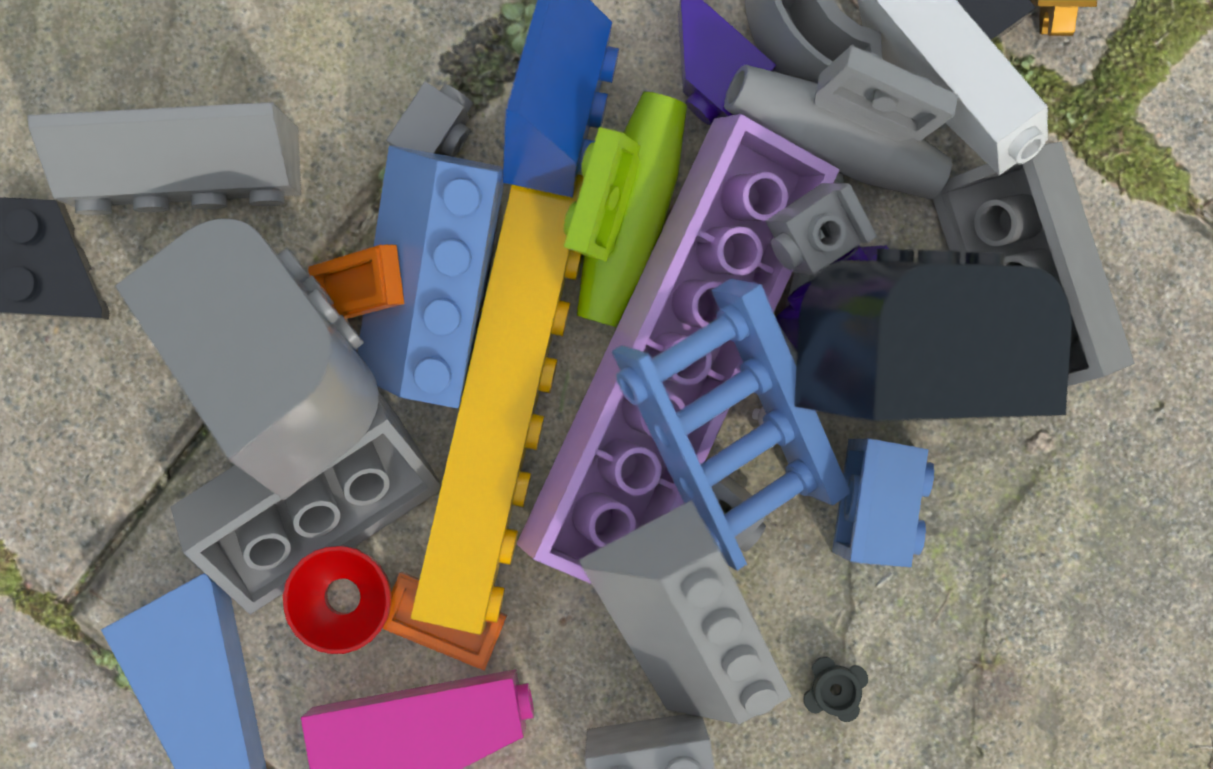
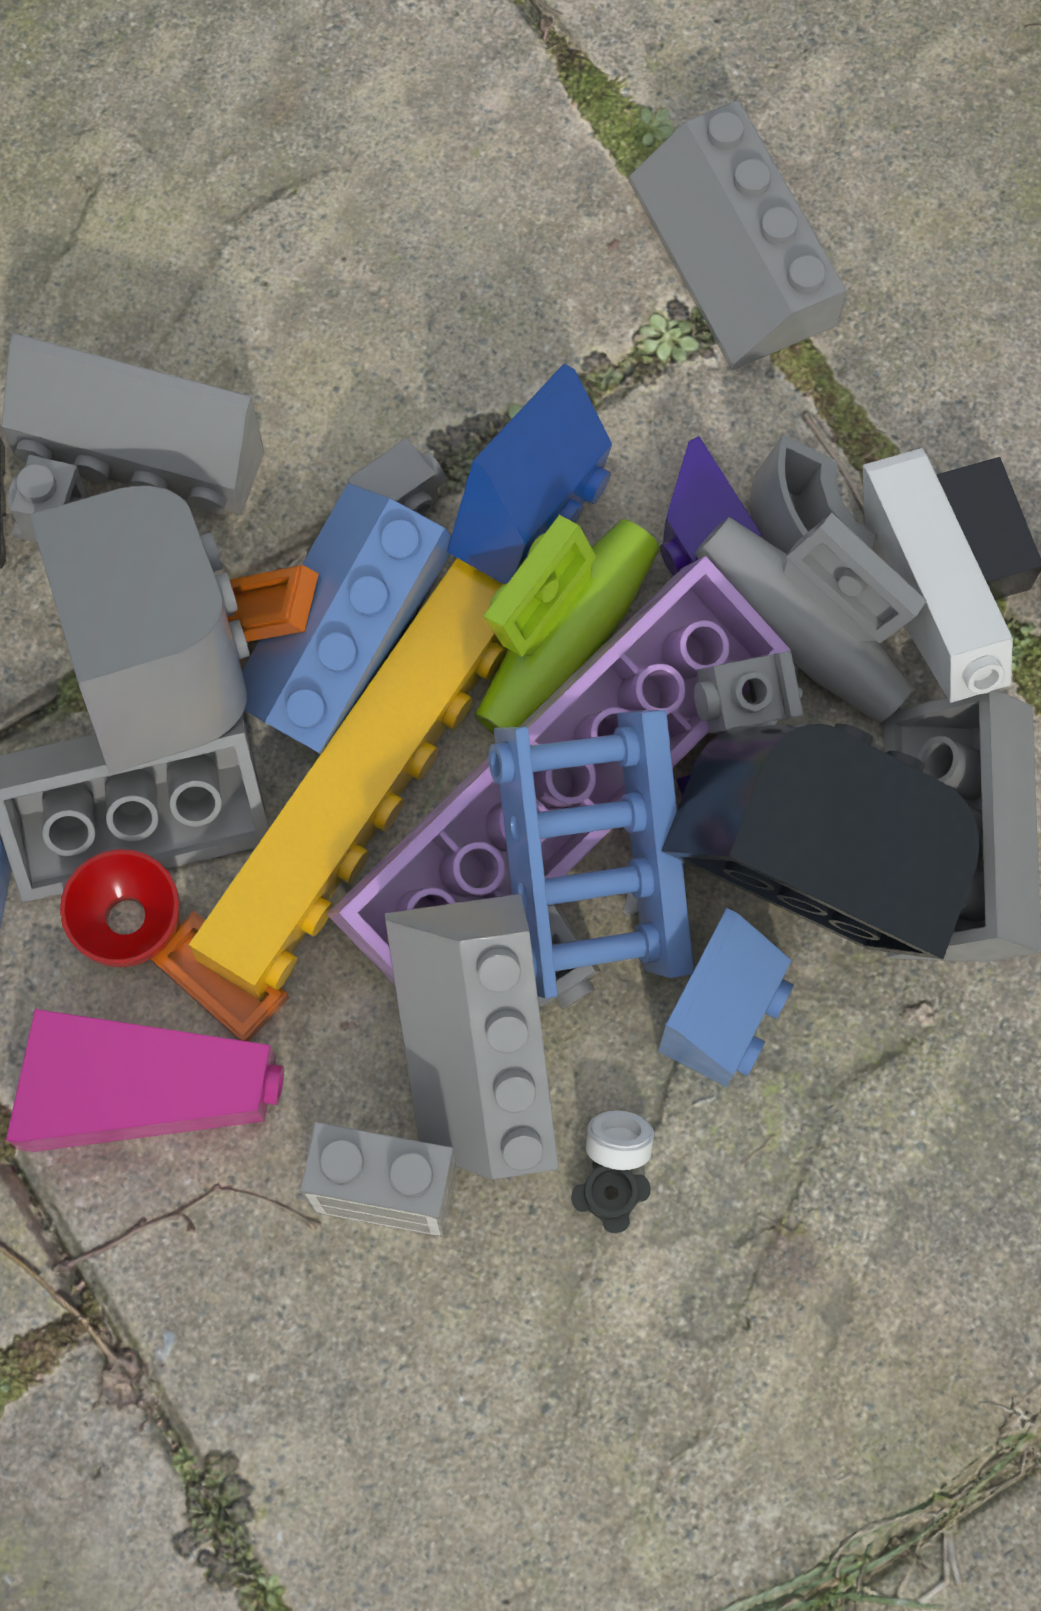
camera: 15 degrees right, 15 degrees down
none -> light grey brick [7,455,89,543]
none -> white tile [586,1110,654,1170]

